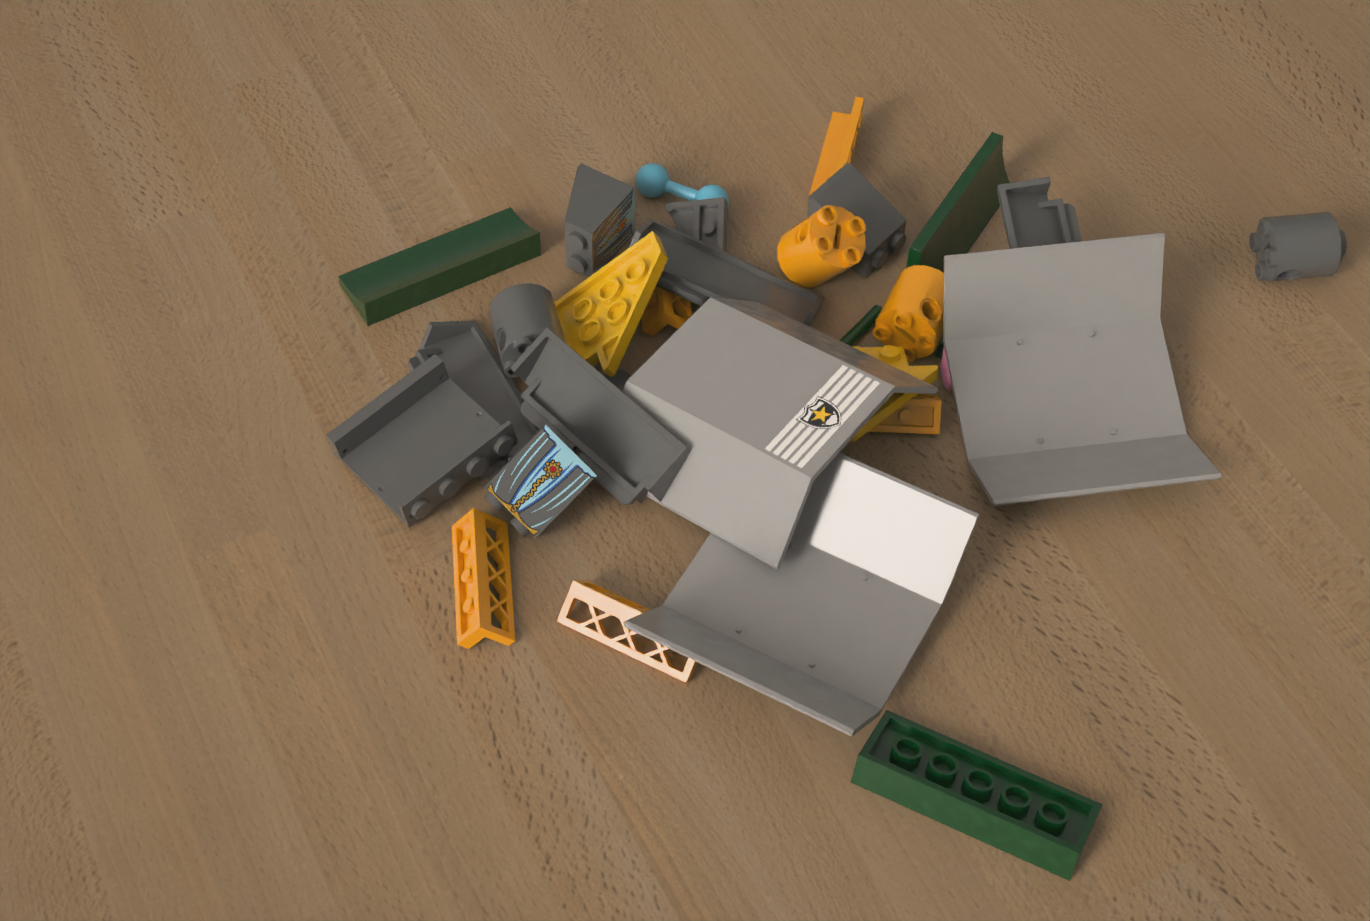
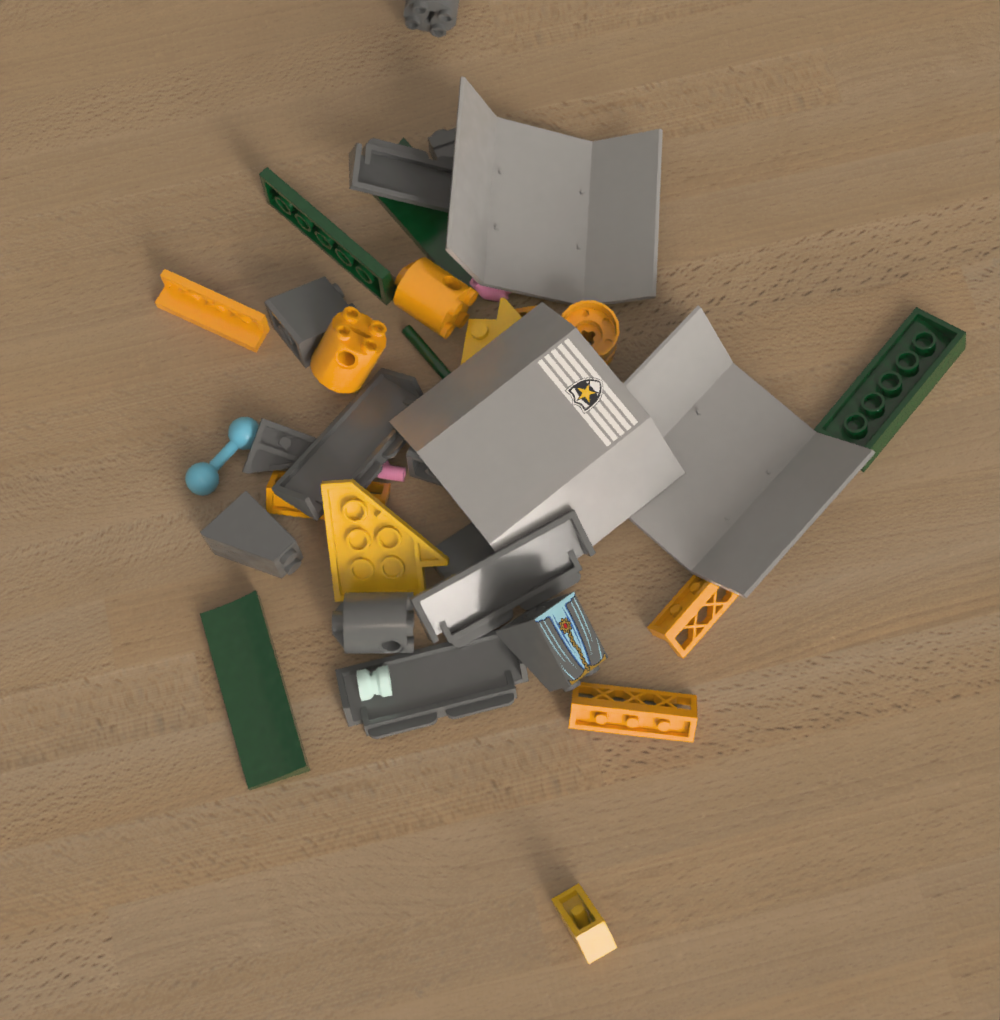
camera: 75 degrees left, 20 degrees up
dark grey panel [326,354,518,528] -> none
none -> light aqua wheel [357,665,393,701]
none -> yellow slope [551,883,617,964]
none -> light orange wheel [561,300,620,365]

